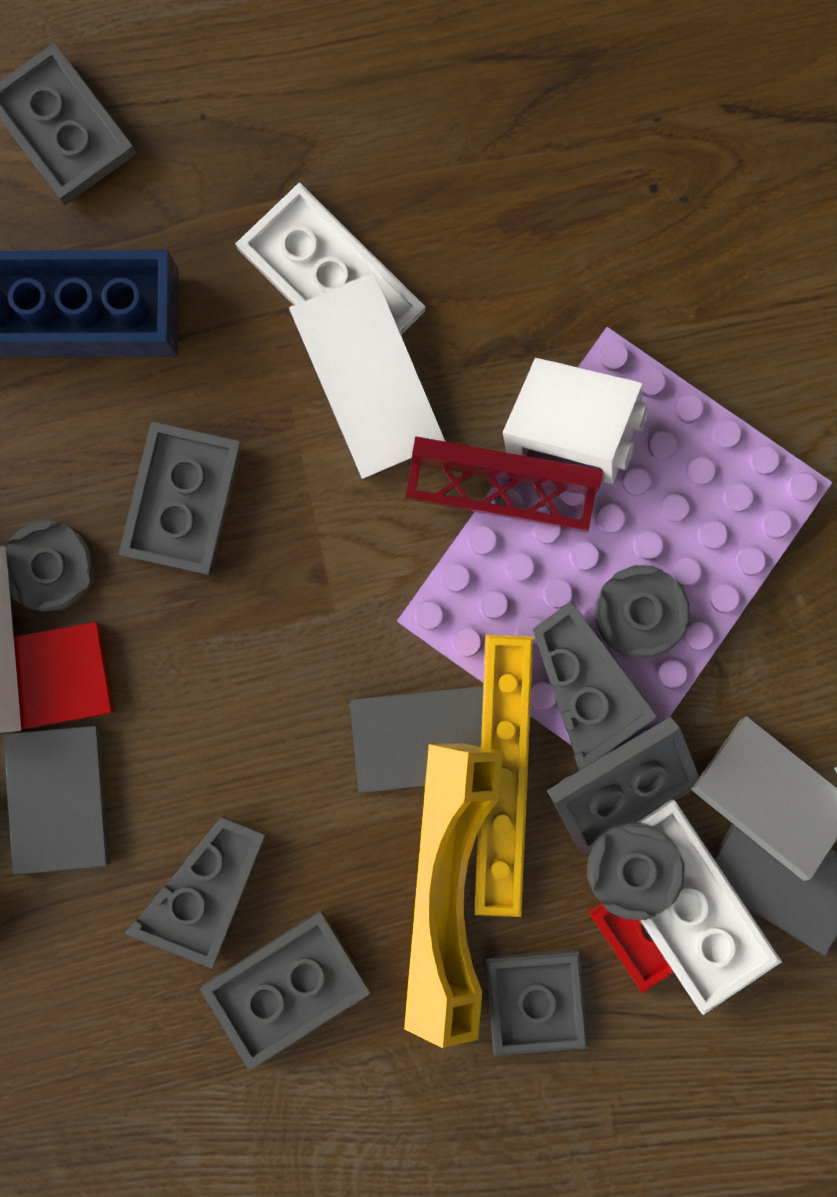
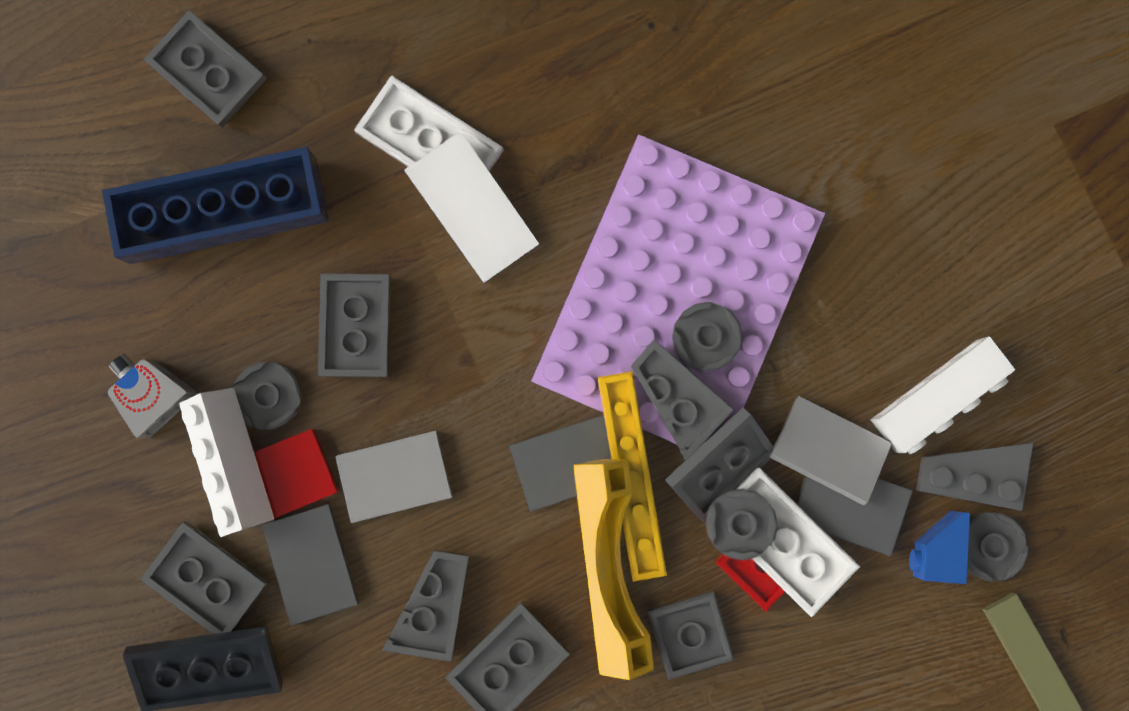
camera: 15 degrees left, 0 degrees up
dark red fence [405,436,603,532] -> none
white panel [503,357,648,484] -> none
none -> light grey tile [335,431,453,523]

